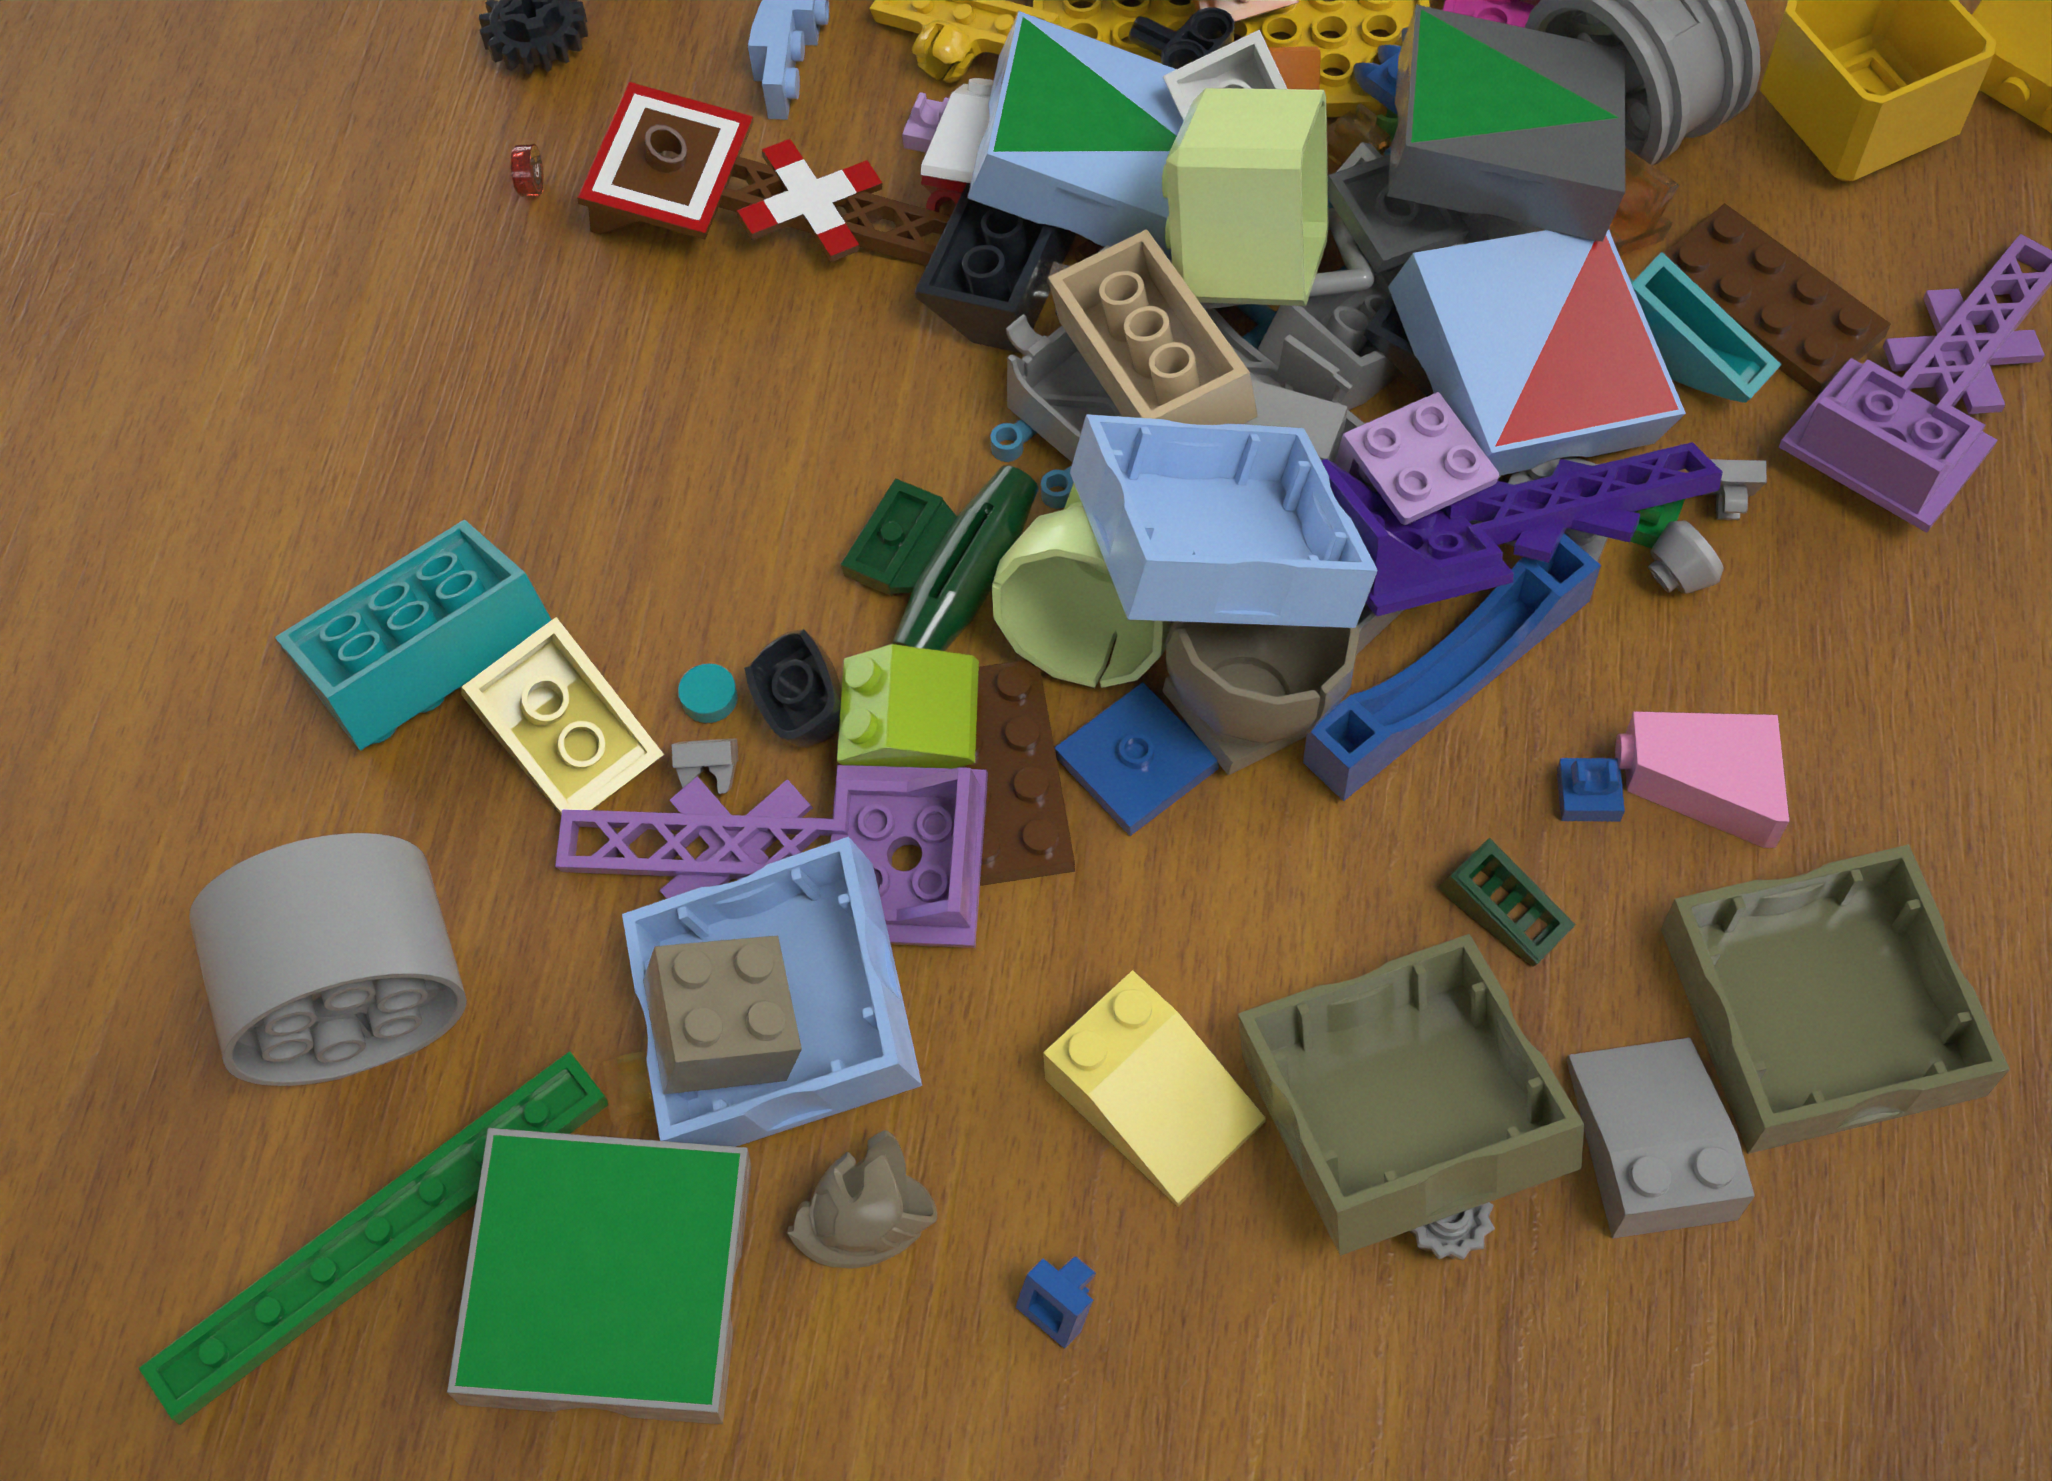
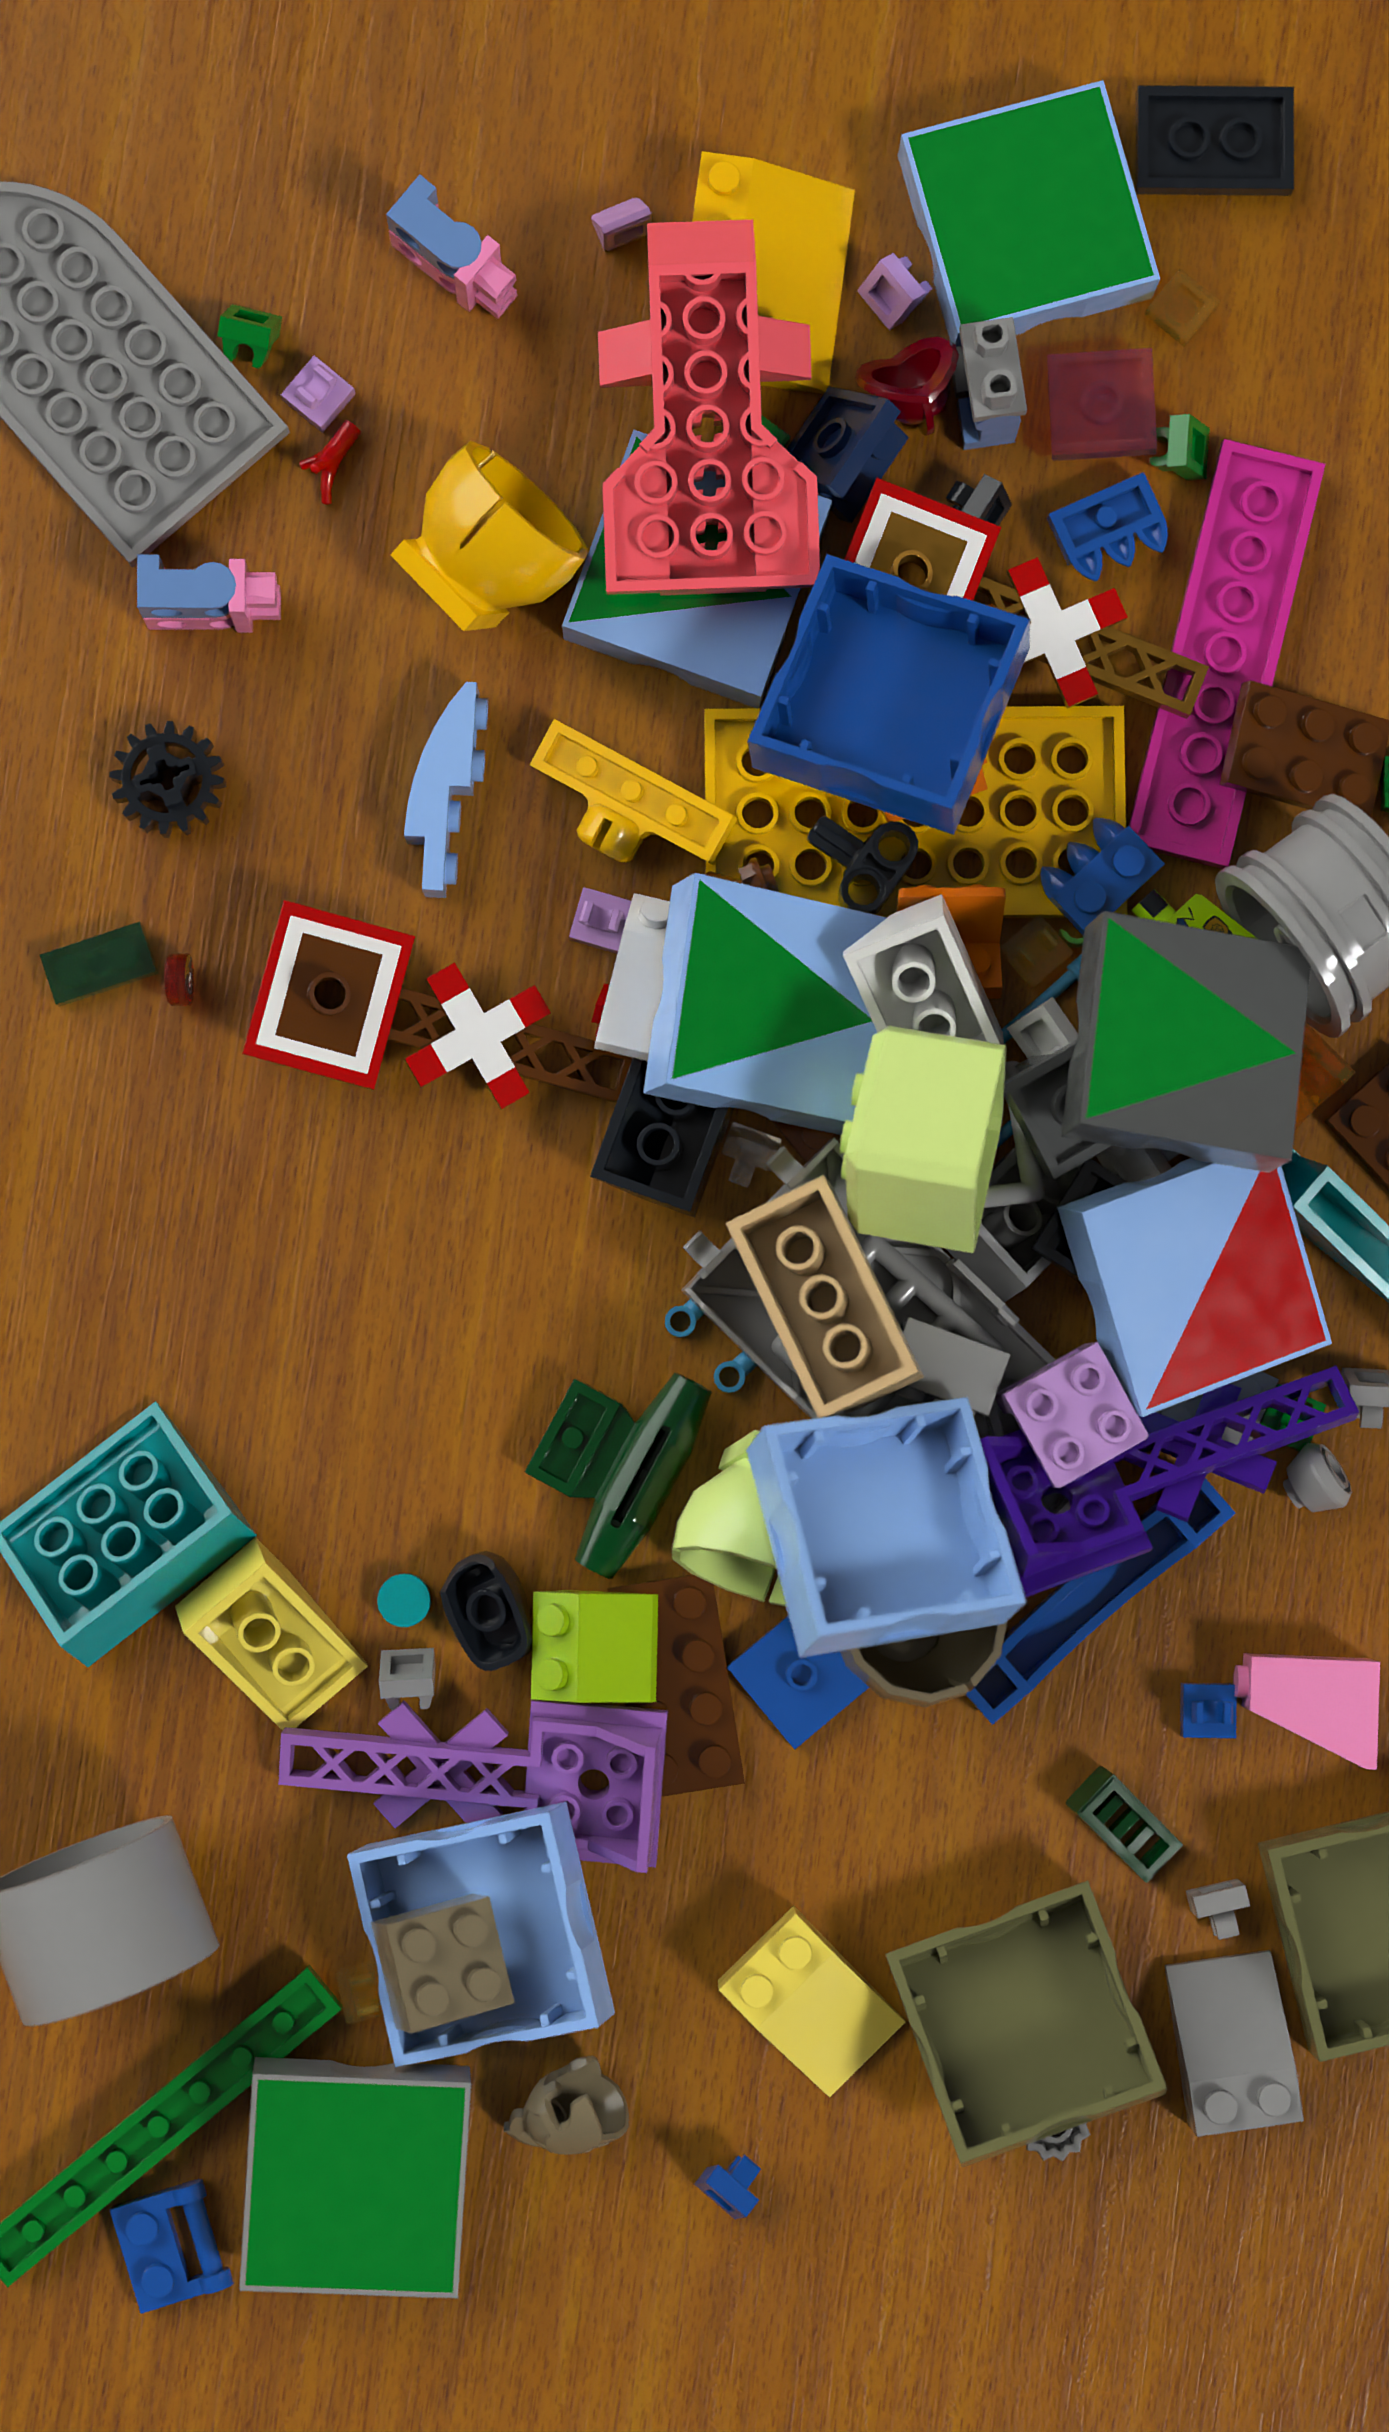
camera: 10 degrees left, 25 degrees up
none -> clear green plate [40,921,159,1007]
none -> blue plate [110,2179,234,2314]
none -> light grey tile [1186,1879,1250,1940]

